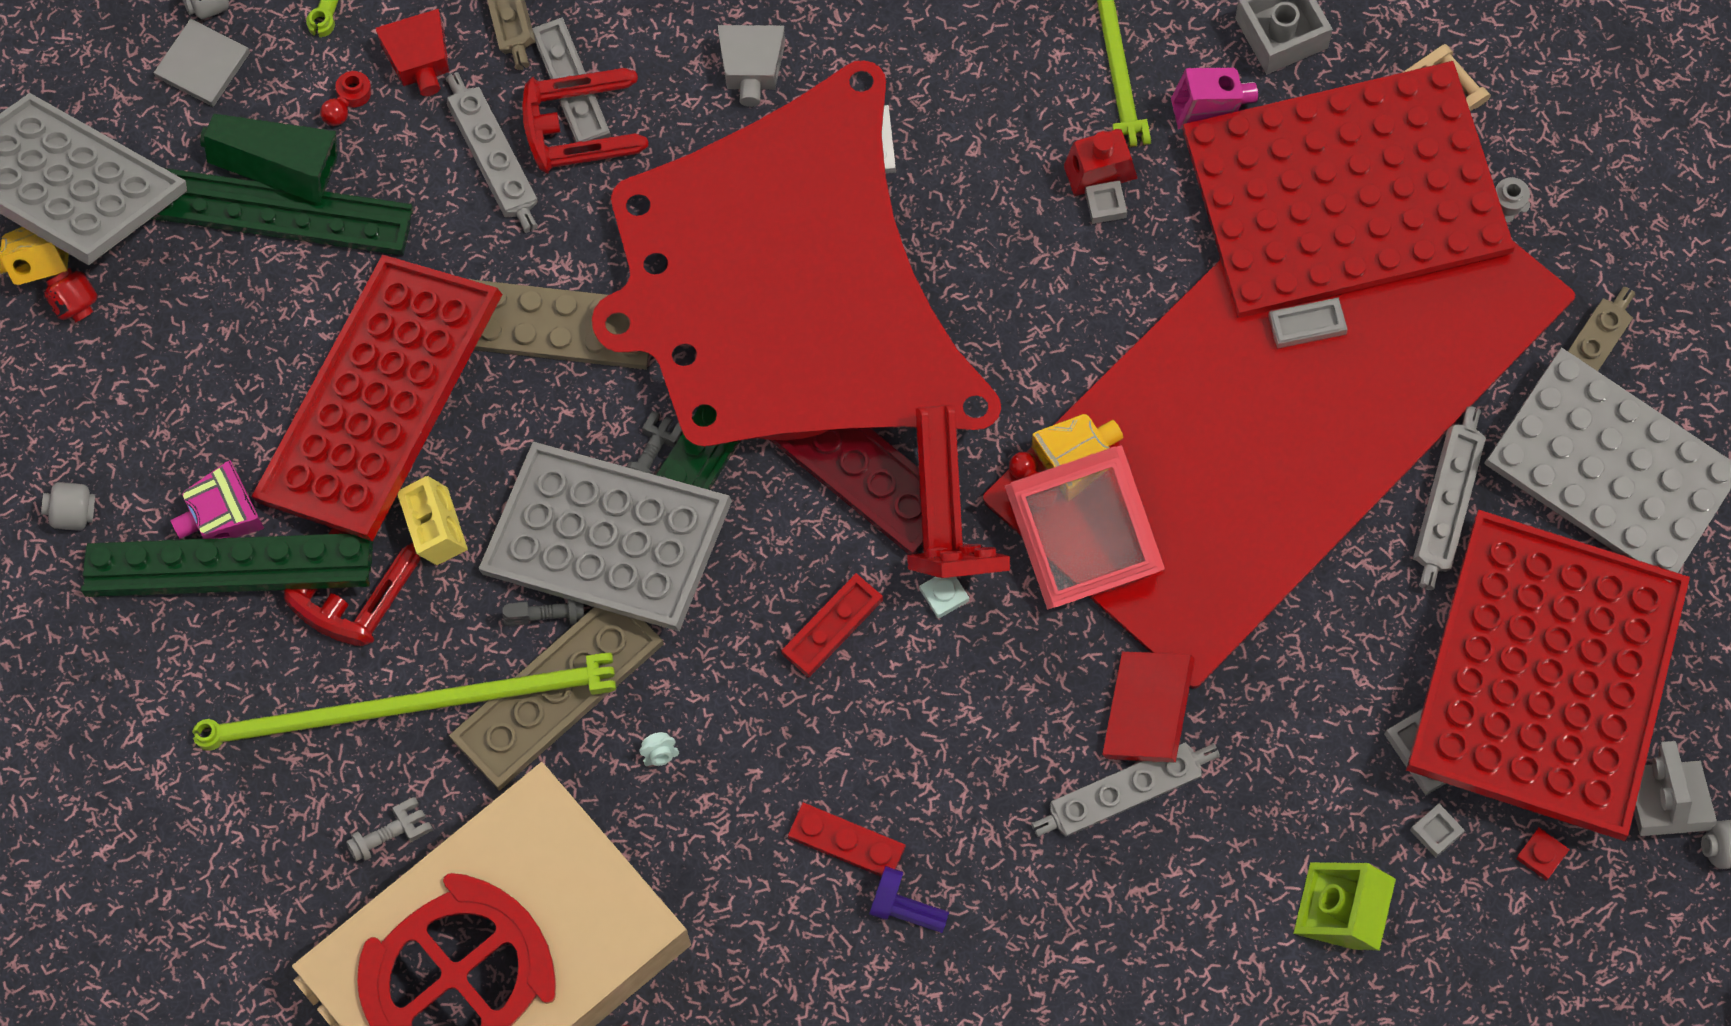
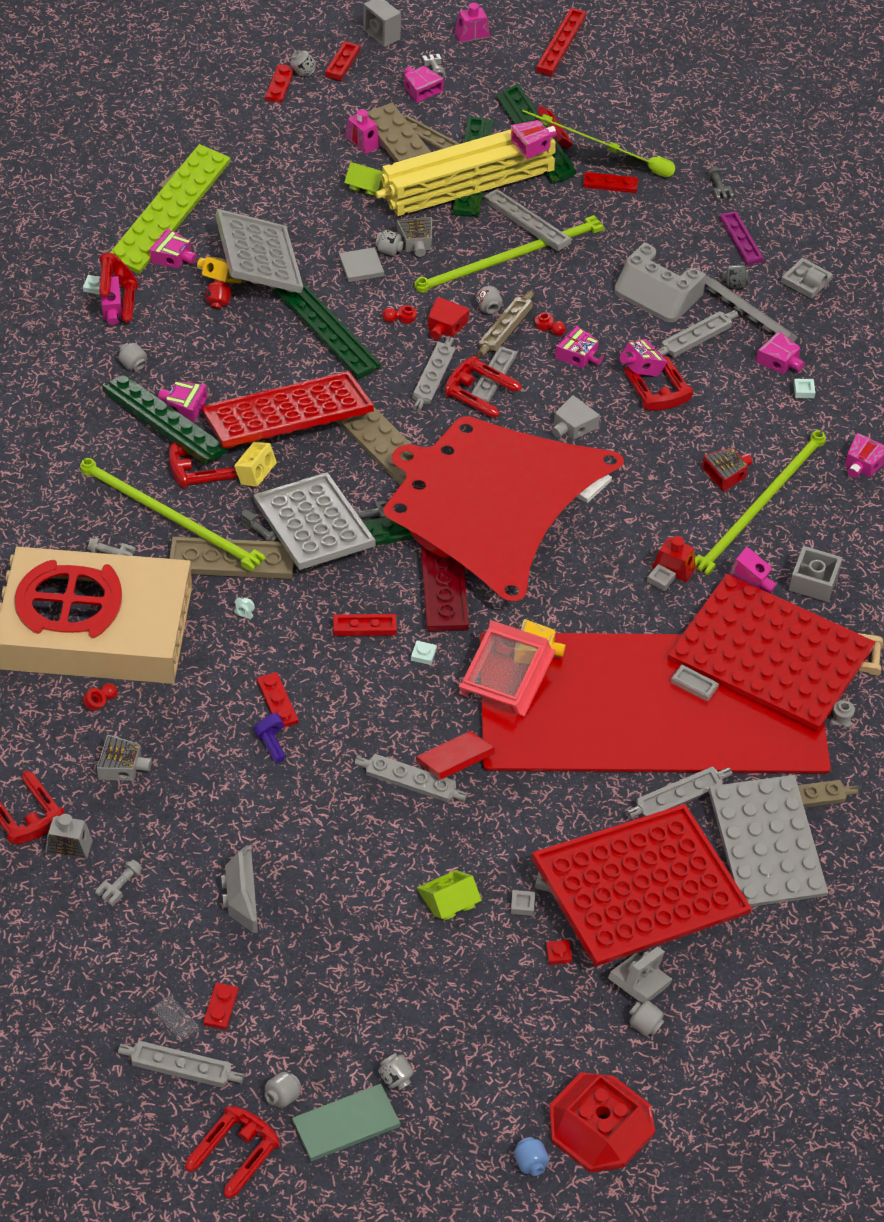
camera: 40 degrees right, 20 degrees down
dark green slope [200,114,338,203] -> none
red bracket [907,405,1010,578] -> none

